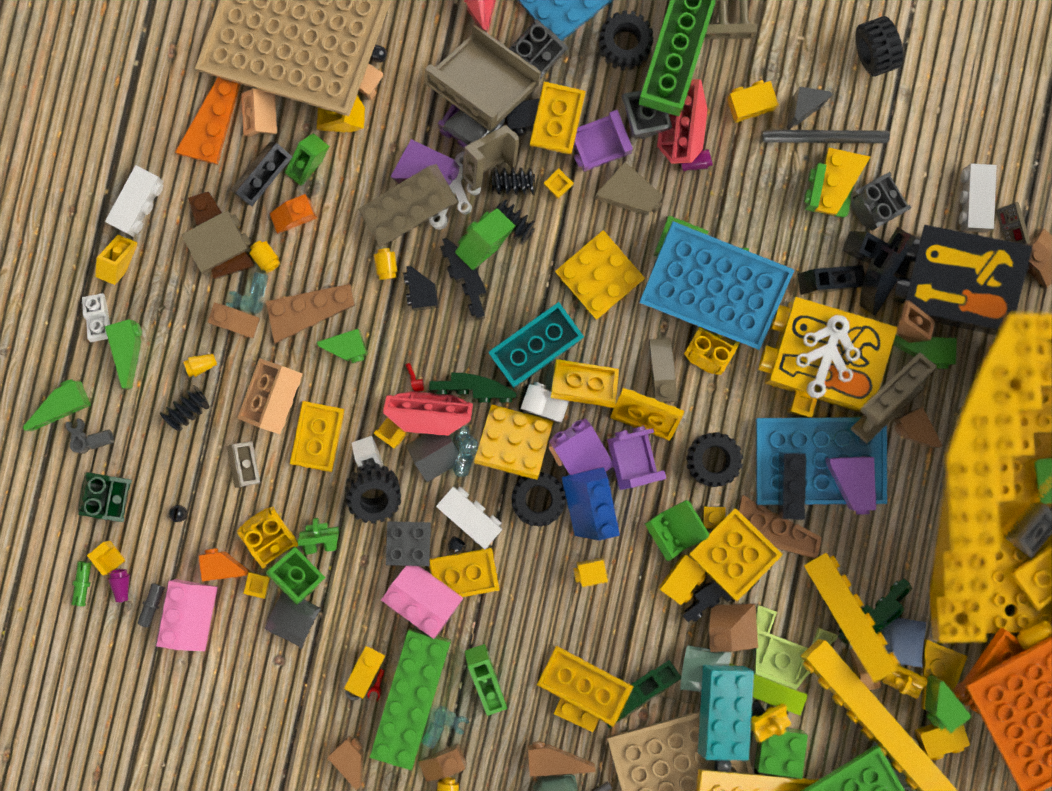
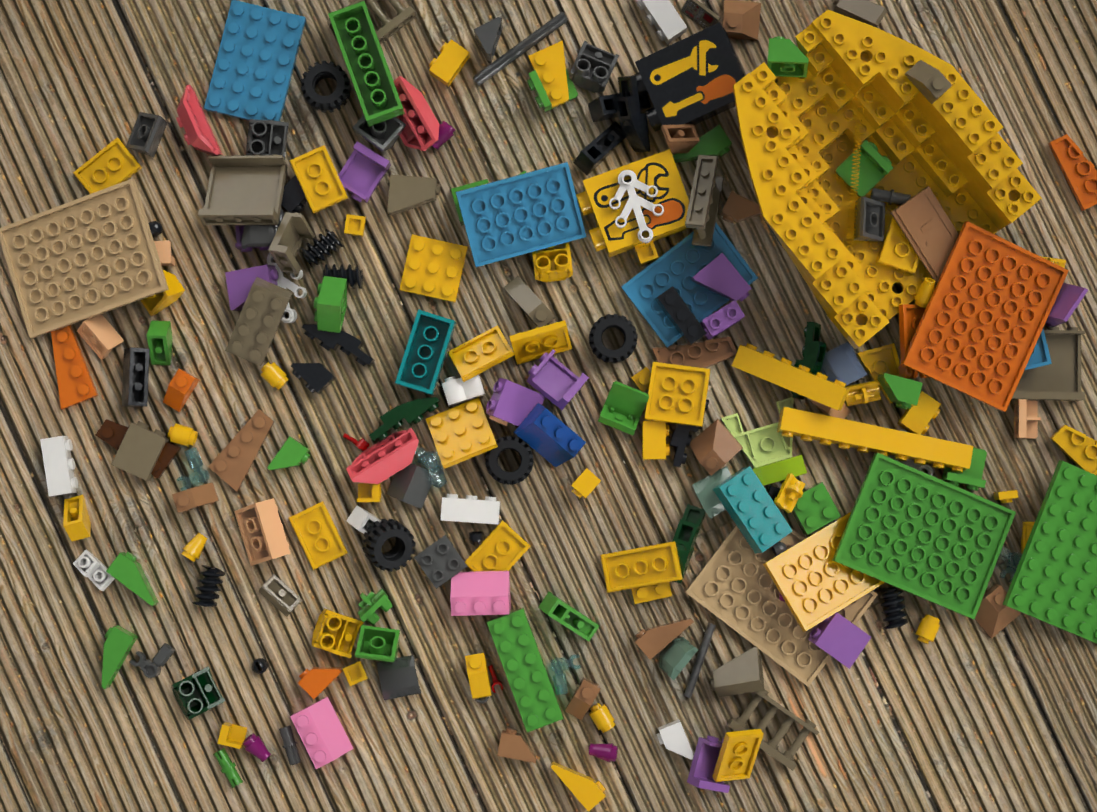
camera: 40 degrees left, 0 degrees up
none -> medium lavender panel [700,300,745,340]

